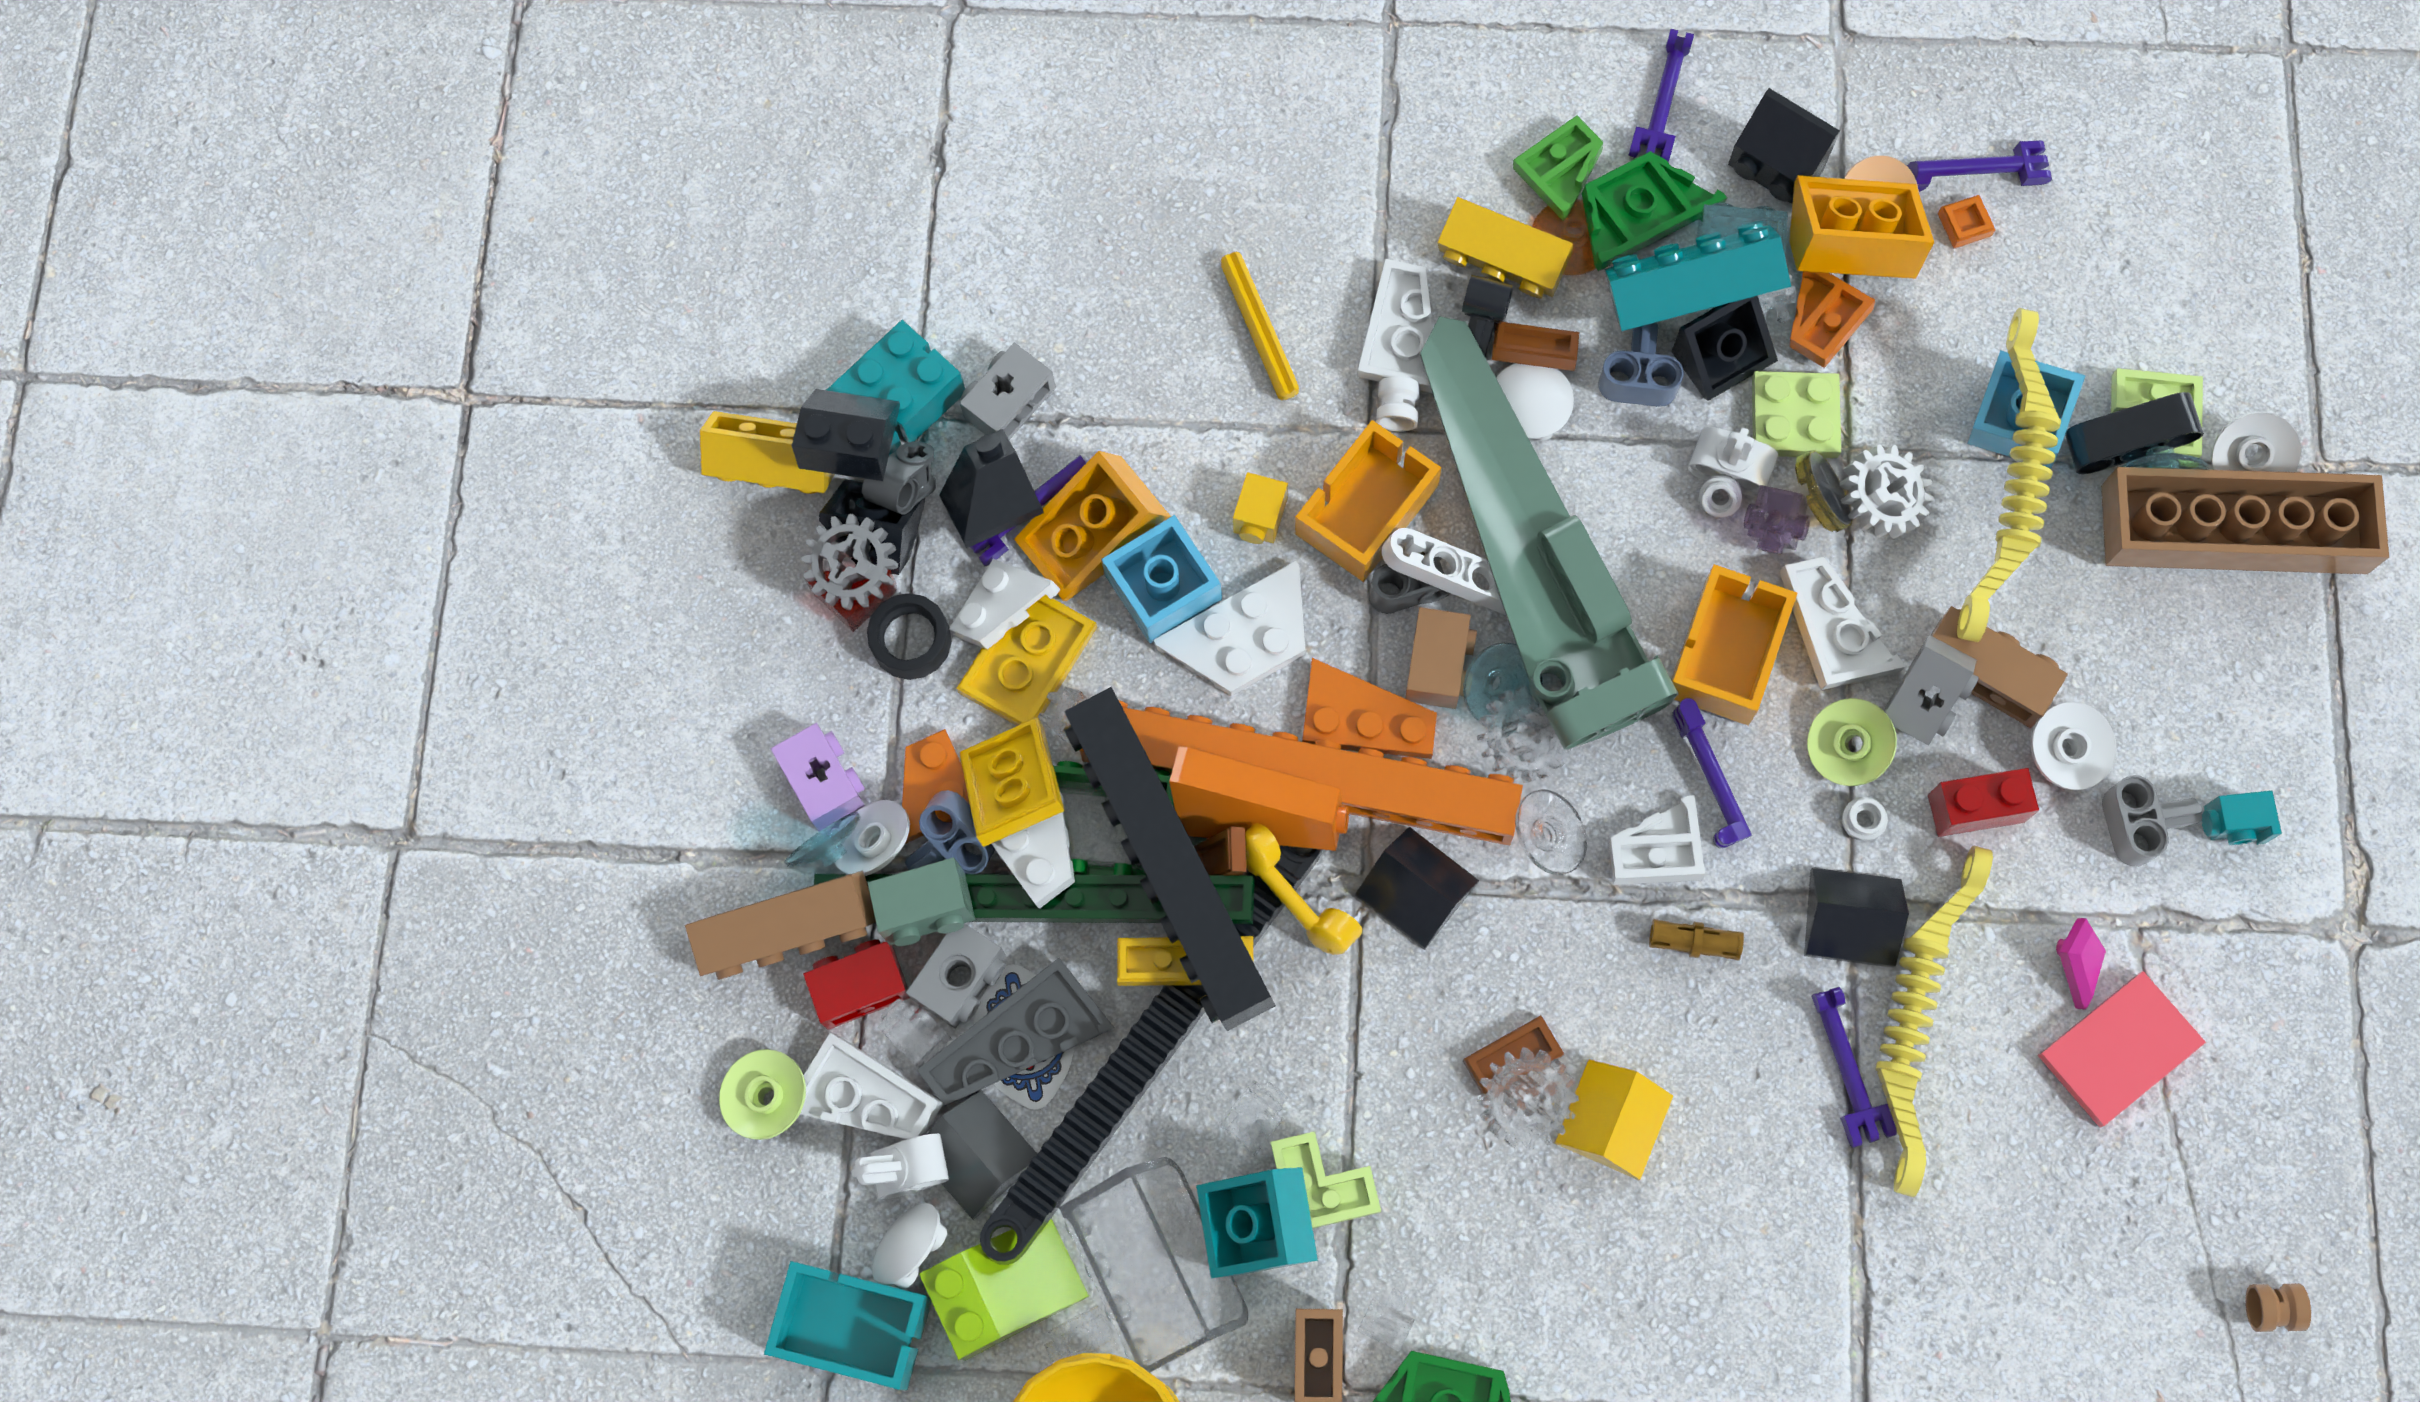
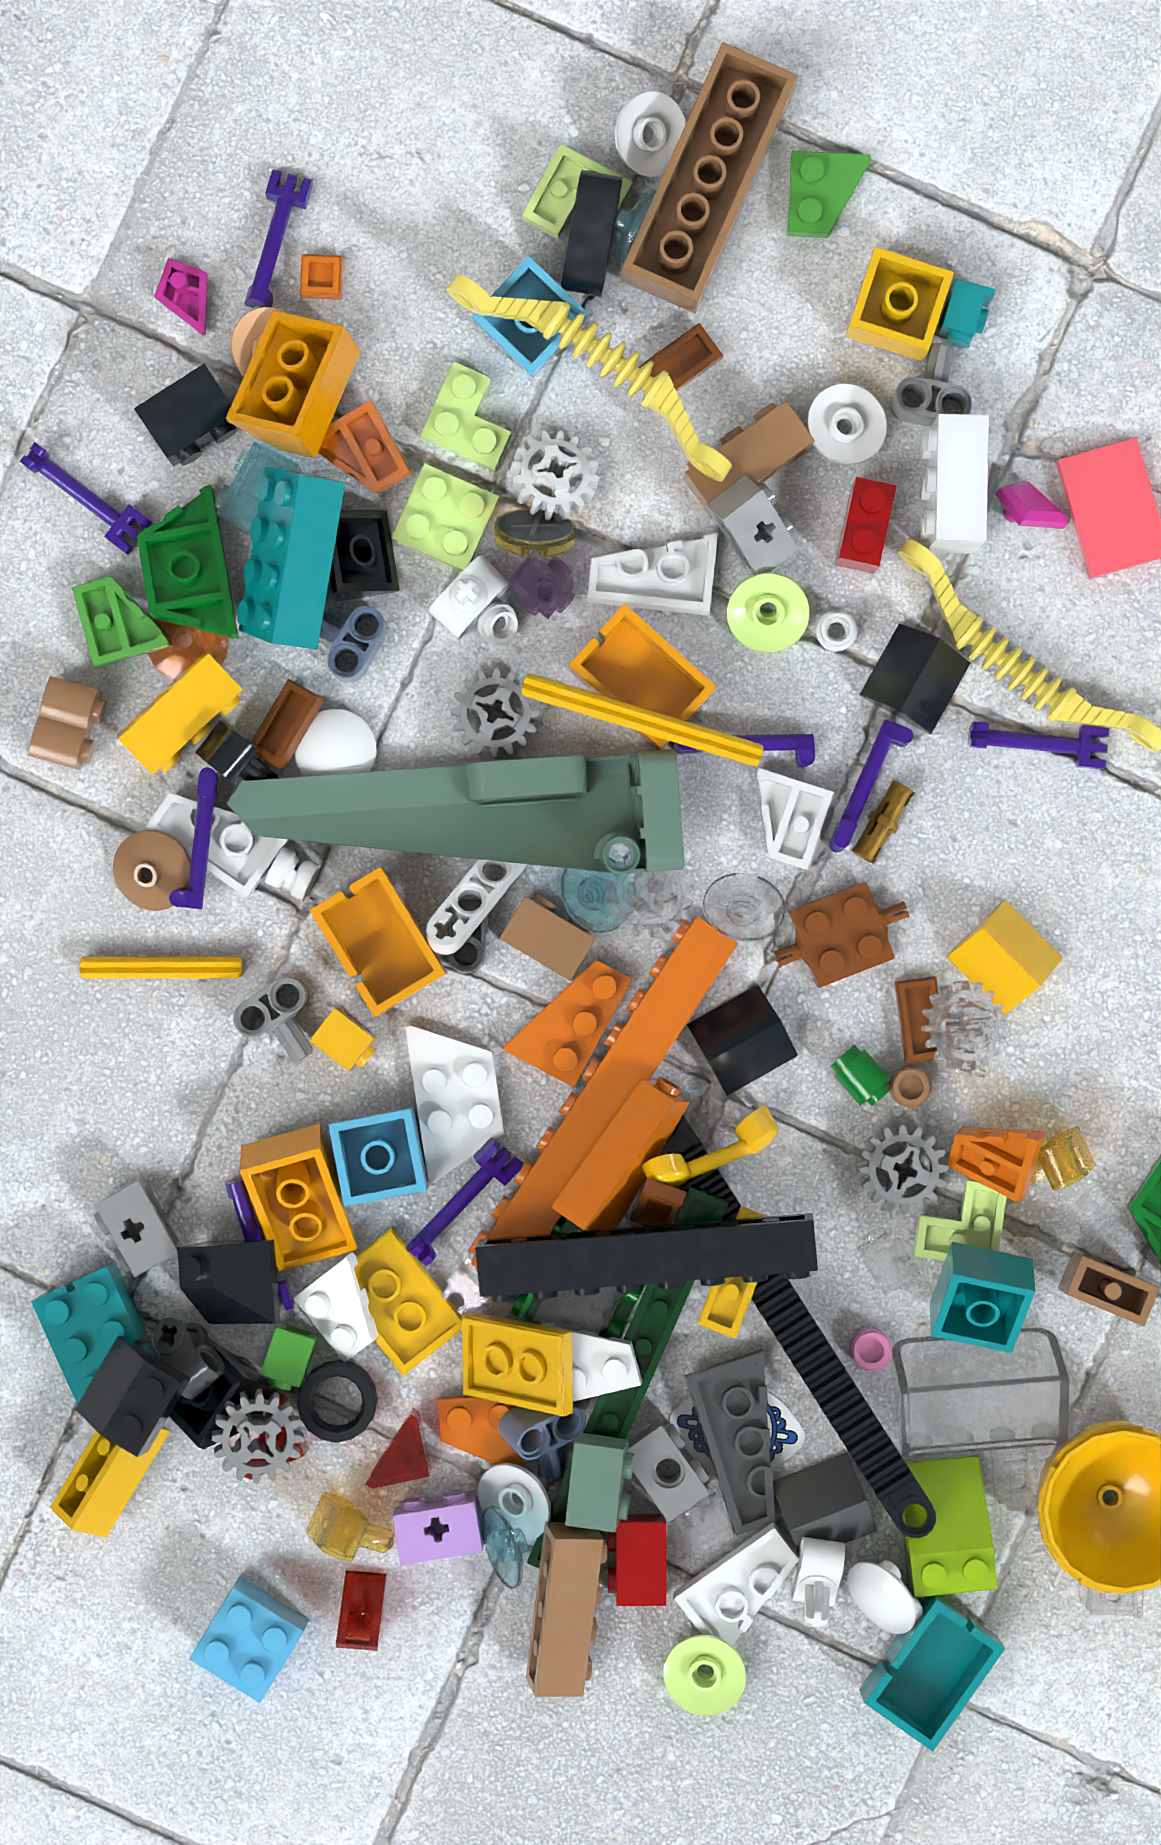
camera: 75 degrees left, 15 degrees up
none -> medium nougat brick [28,676,106,770]
none -> medium nougat dish [113,830,191,911]
none -> dark pink piece [154,258,208,335]
none -> dark purple hinge [169,767,218,910]
none -> medium azure brick [189,1576,309,1703]
none -> light grey beam [233,977,313,1063]
none -> bright green brick [260,1322,319,1390]
none -> clear yellow beam [306,1492,394,1562]
none -> clear red slope [336,1570,387,1651]
none -> clear red slope [365,1408,432,1489]
none -> dark purple hinge [406,1138,523,1266]
none -> yellowish green plate [420,361,512,472]
none -> light grey gear [450,668,540,758]
none -> yellow axle [521,674,763,766]
none -> dark orange tile [639,323,723,391]
none -> dark orange plate [773,881,910,988]
none -> bright green wing [787,150,871,238]
none -> dark purple hinge [829,720,913,853]
none -> green brick [830,1044,891,1106]
none -> yellow brick [845,247,954,362]
none -> bright pink tile [850,1328,892,1371]
none -> light grey gear [857,1124,949,1214]
none -> medium nougat tile [889,1066,932,1108]
none -> white brick [919,414,989,554]
none -> orange wing [947,1127,1045,1203]
none -> clear yellow beam [1029,1127,1096,1190]

